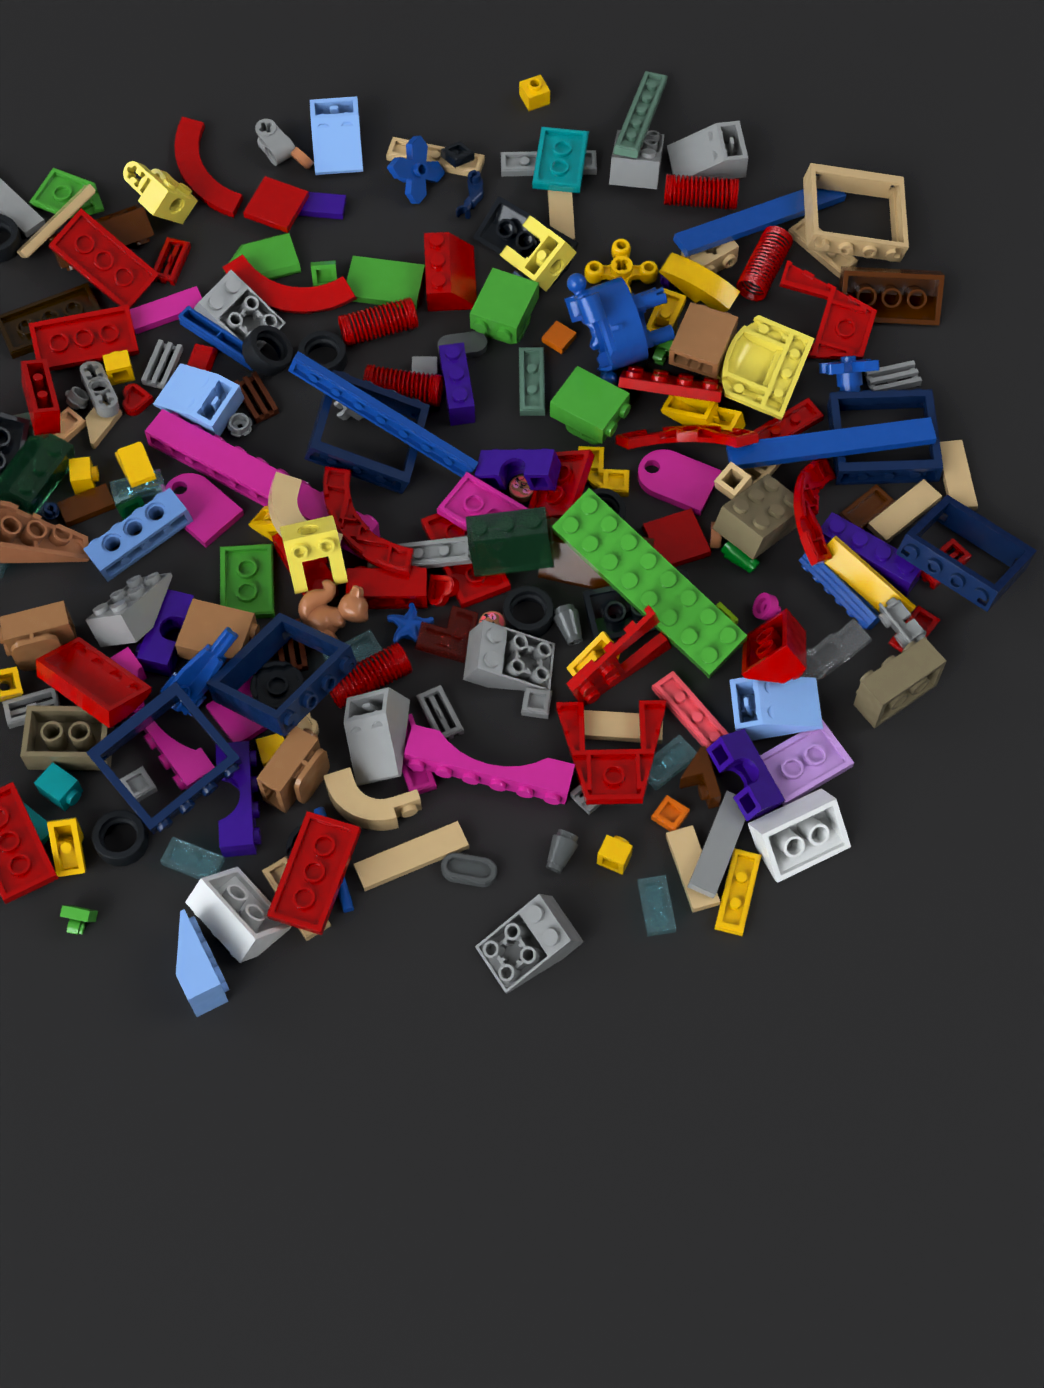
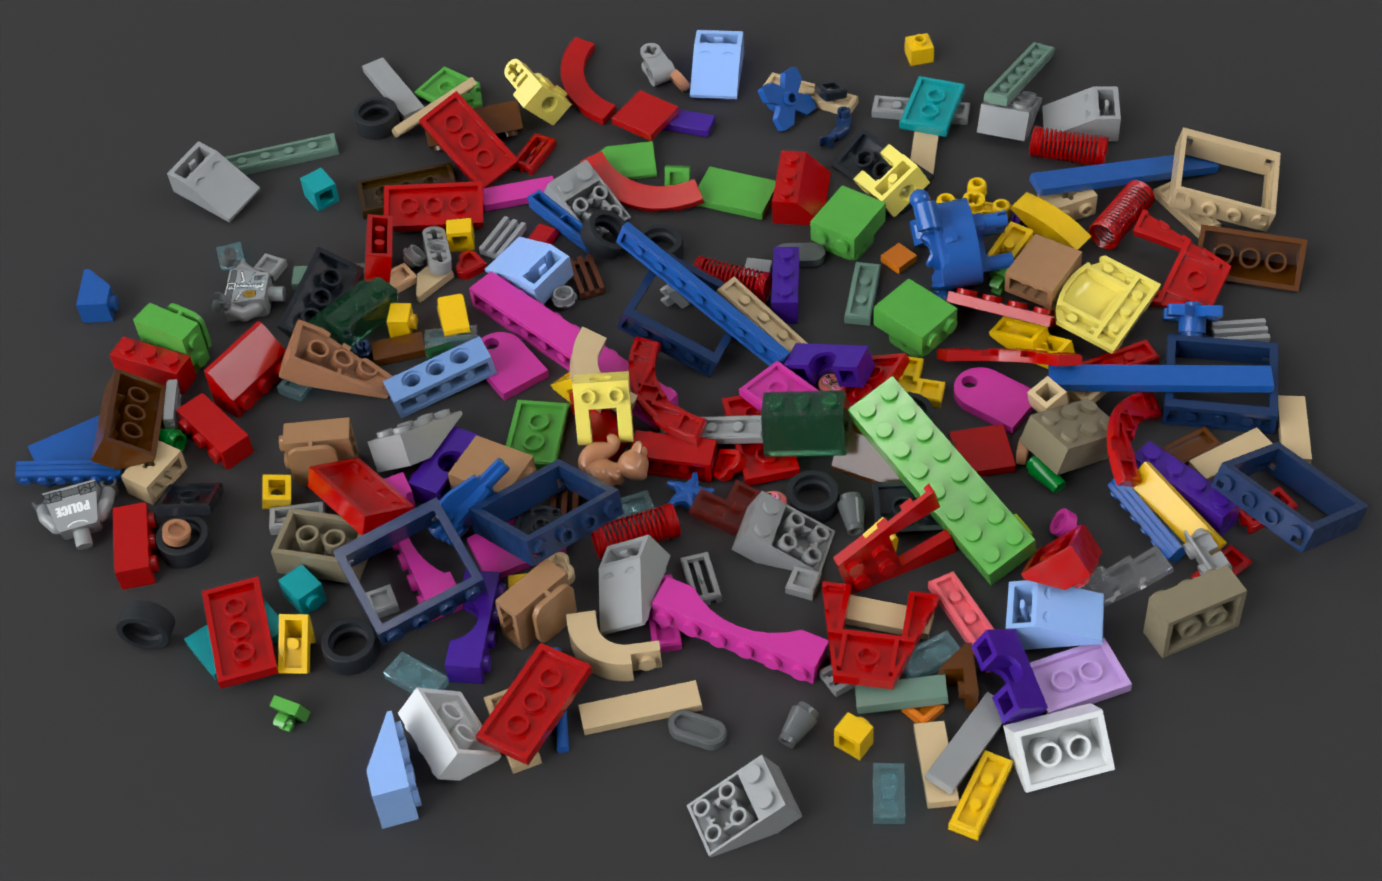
camera: 15 degrees right, 15 degrees down
red piece [338,297,419,347] -> none
none -> tan tile [716,277,807,352]
none -> sand green tile [855,674,949,714]

